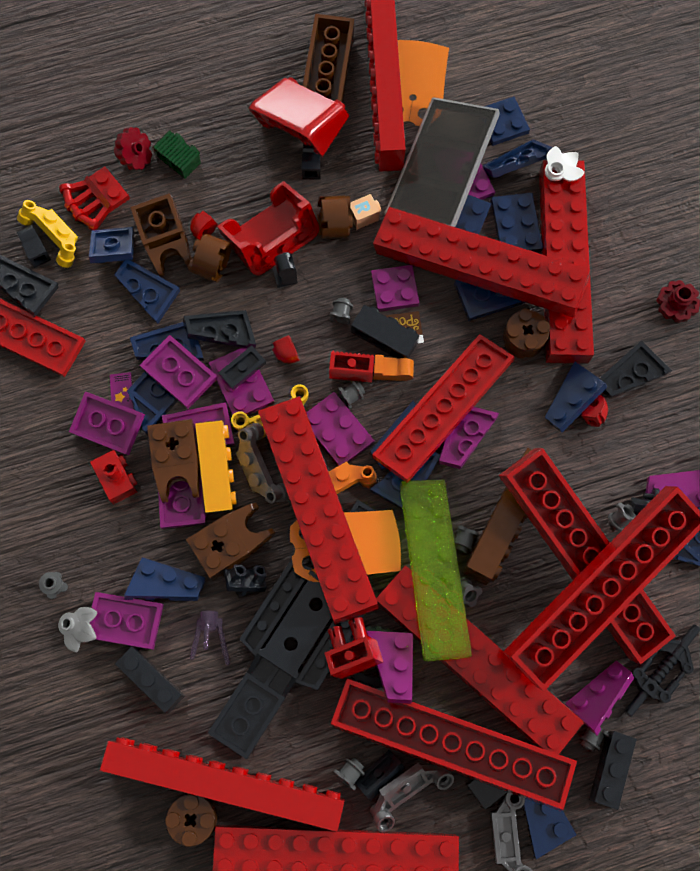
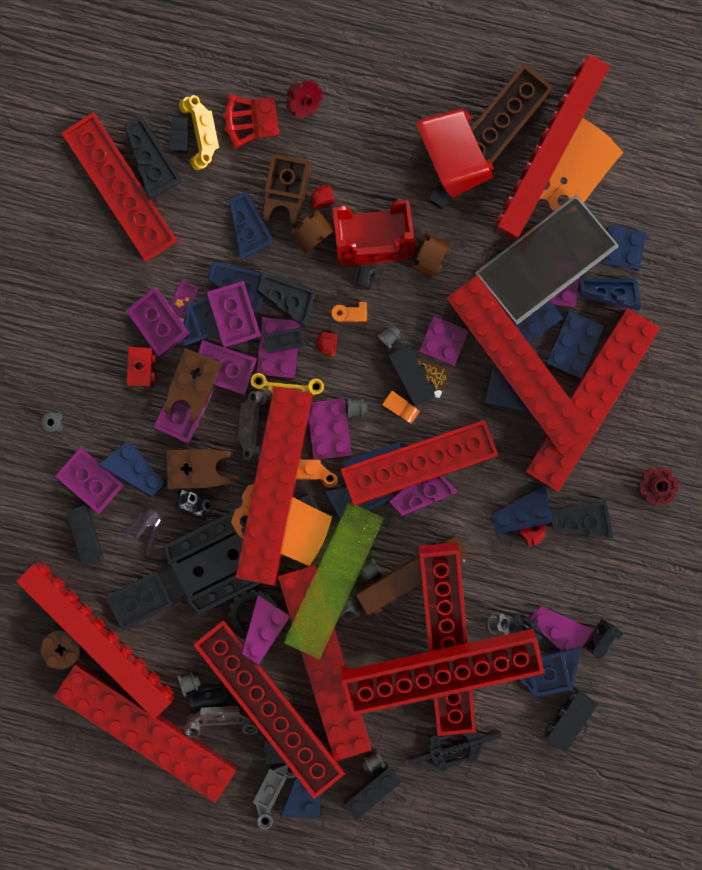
camera: 30 degrees right, 15 degrees up
light grey plate [58,607,97,652] -> none
dark blue plate [89,227,135,264] -> none
dark green brick [153,130,201,179] -> none
light orange brick [195,420,237,513] -> none
red brick [325,617,383,679] -> none
red brick [329,350,374,382] -> none
light nougat brick [348,194,381,230] -> none
reddish brown brick [503,308,550,358] -> none
white plate [545,146,584,181] -> none
magenta wing [565,660,634,736] -> none
none -> orange leg [332,302,367,322]

